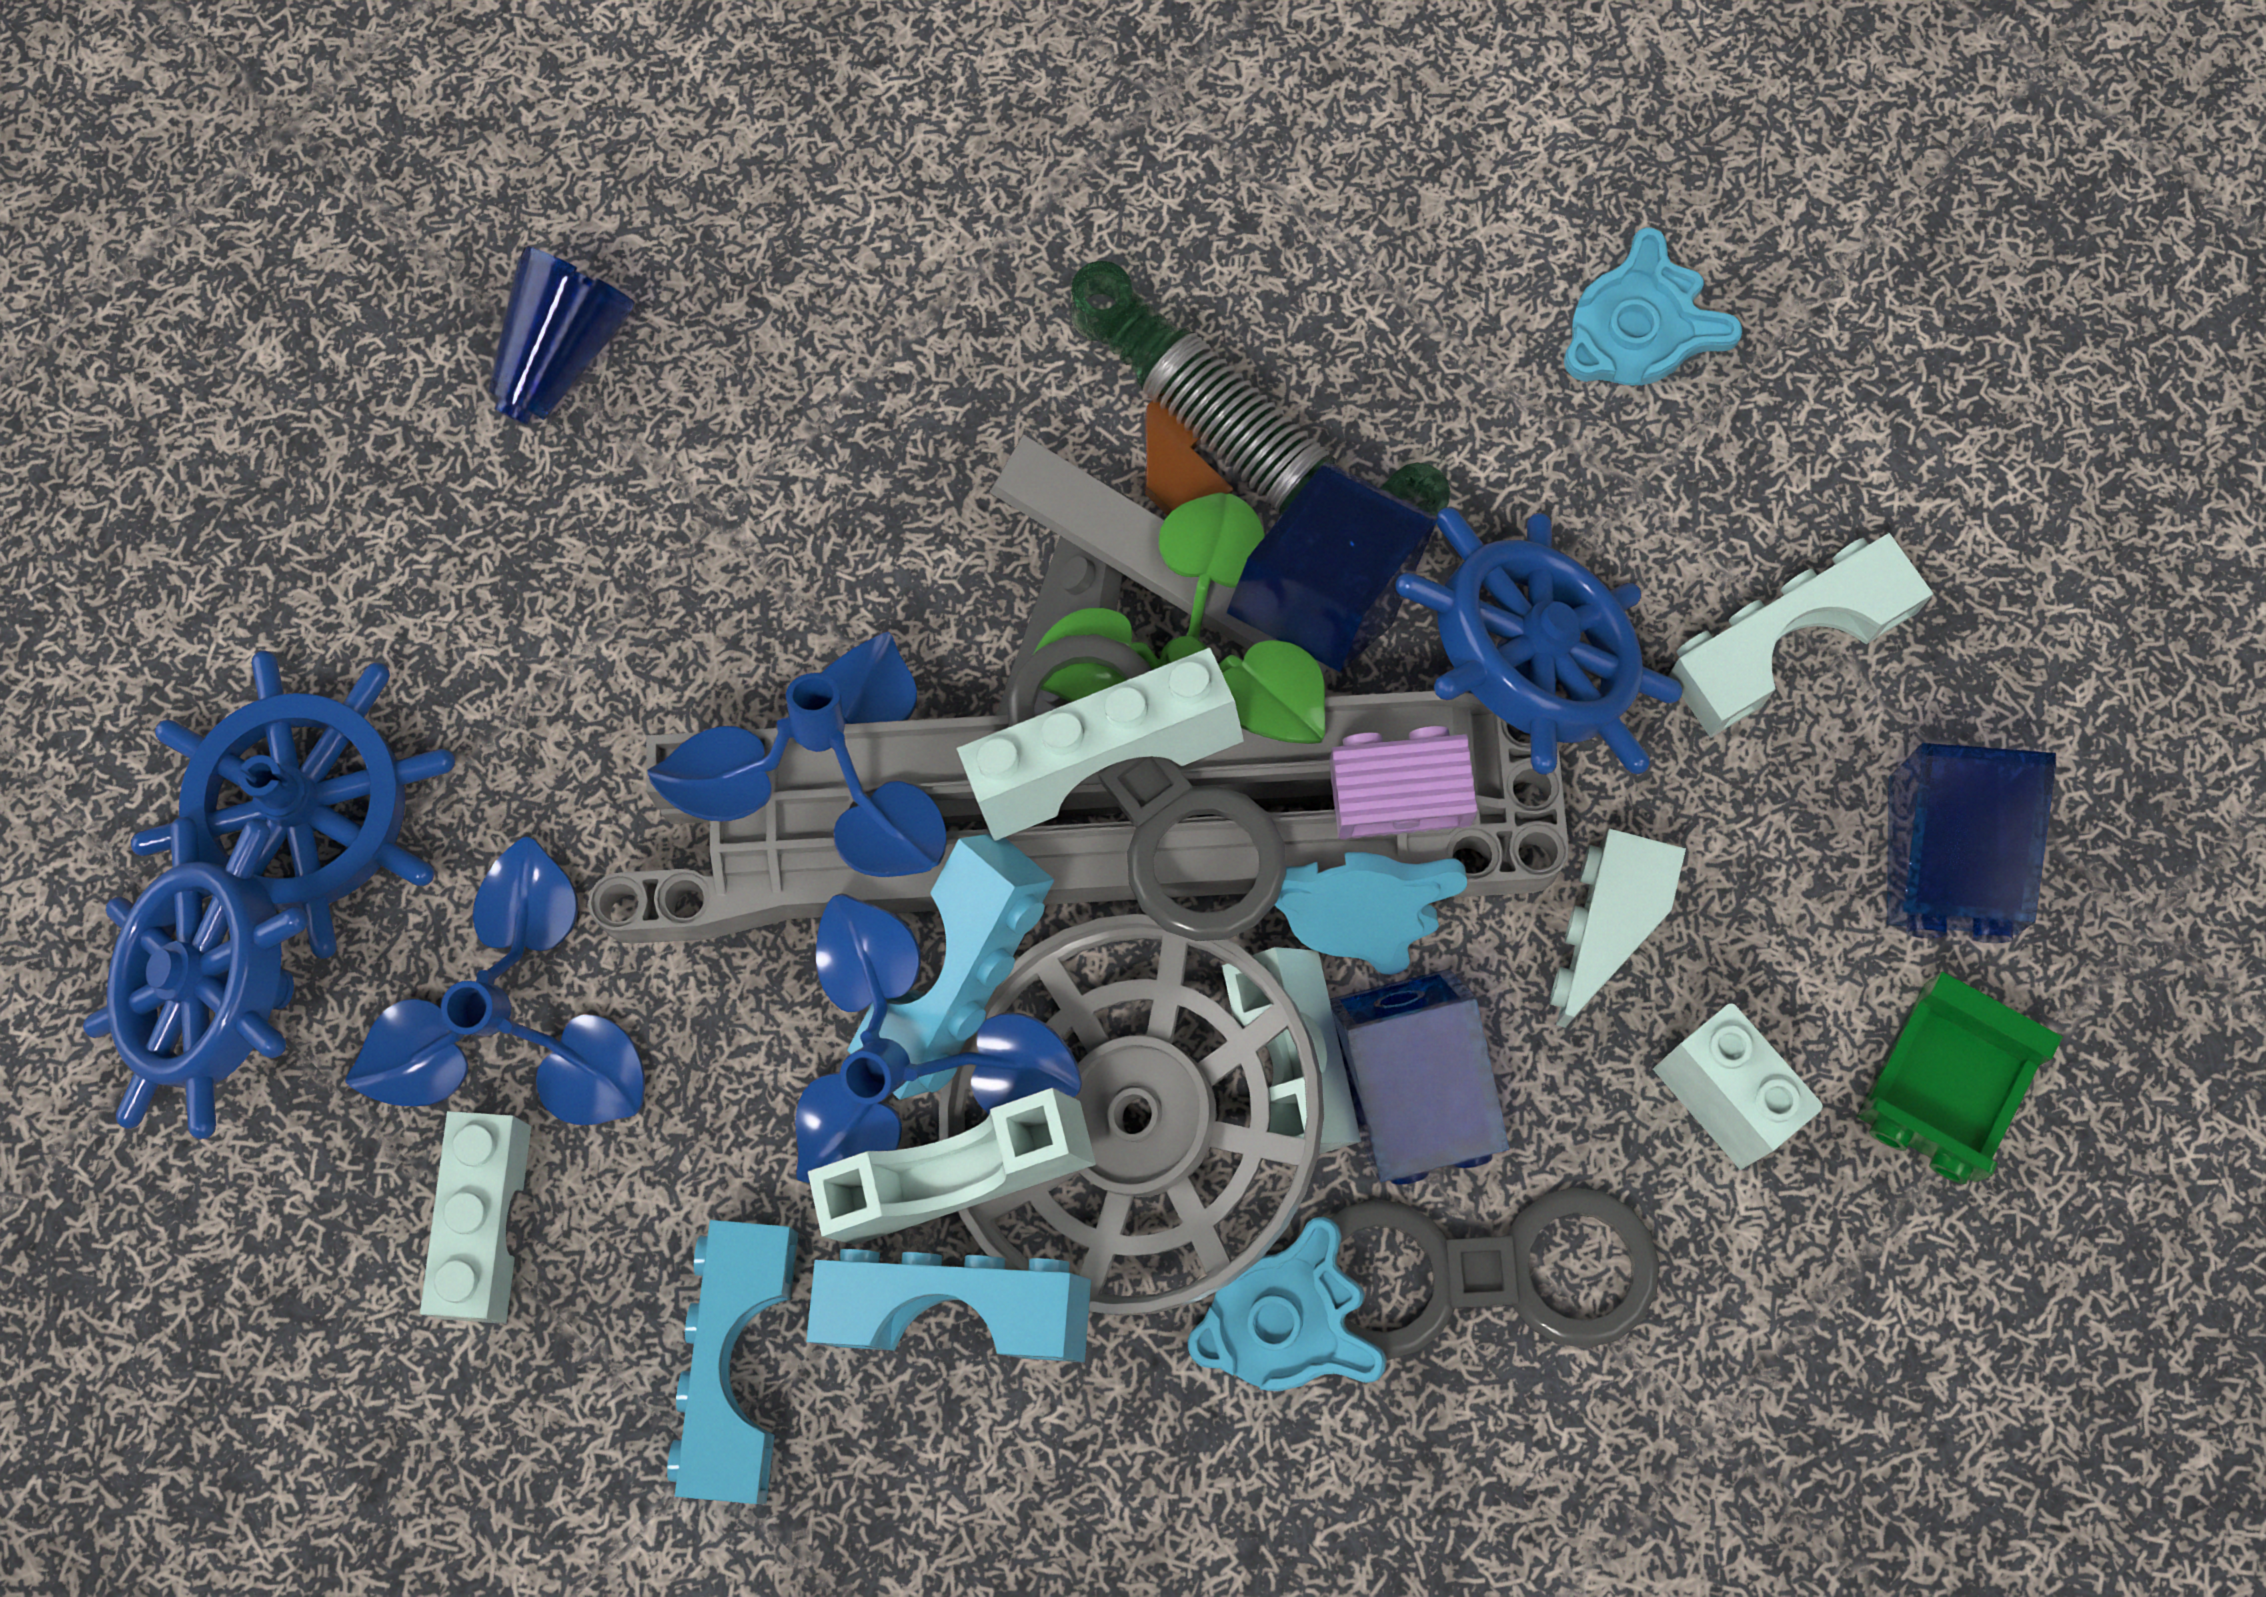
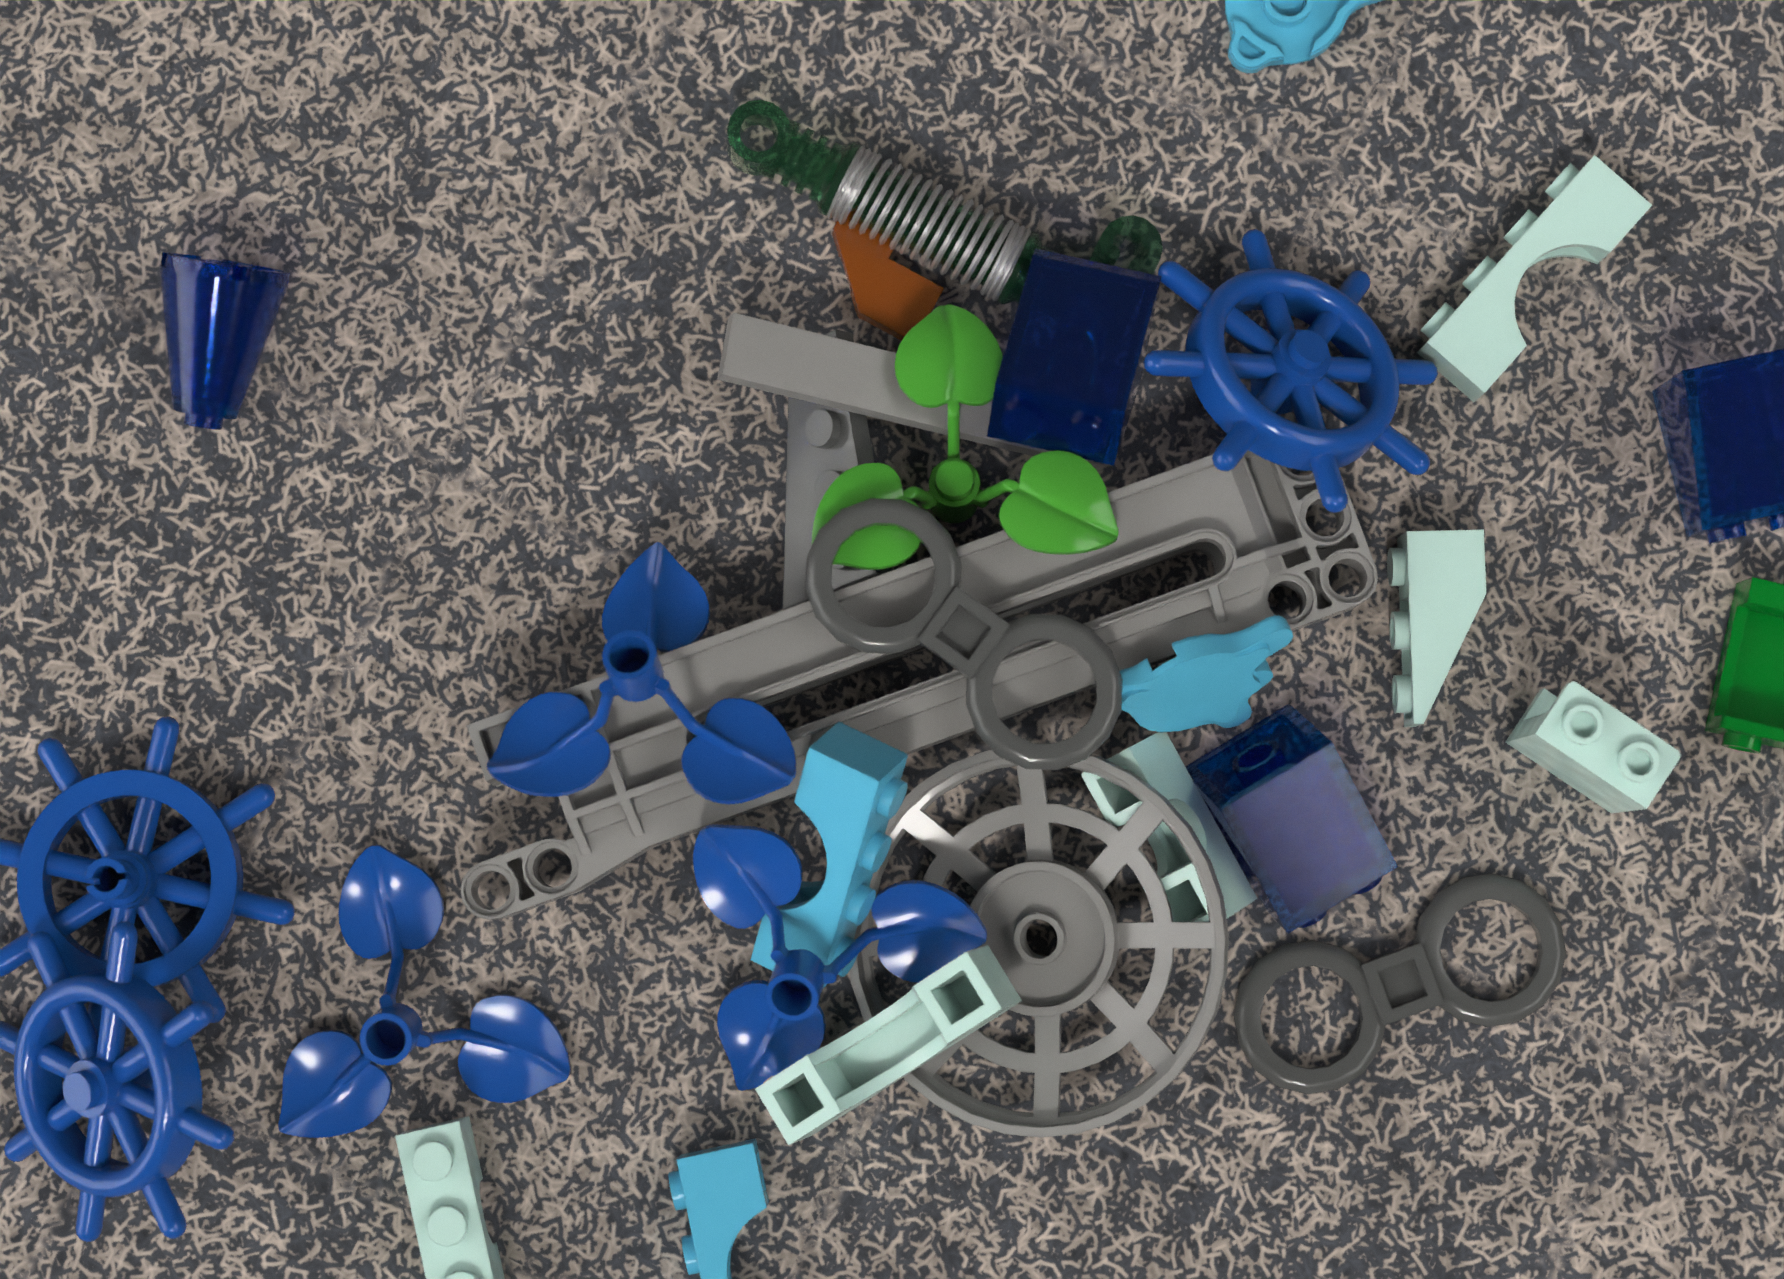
camera: 20 degrees left, 10 degrees up
medium azure arch [806,1249,1091,1362] -> none
light aqua arch [957,648,1244,841] -> none
medium azure tile [1188,1216,1387,1391] -> none
lavender brick [1329,726,1477,840] -> none

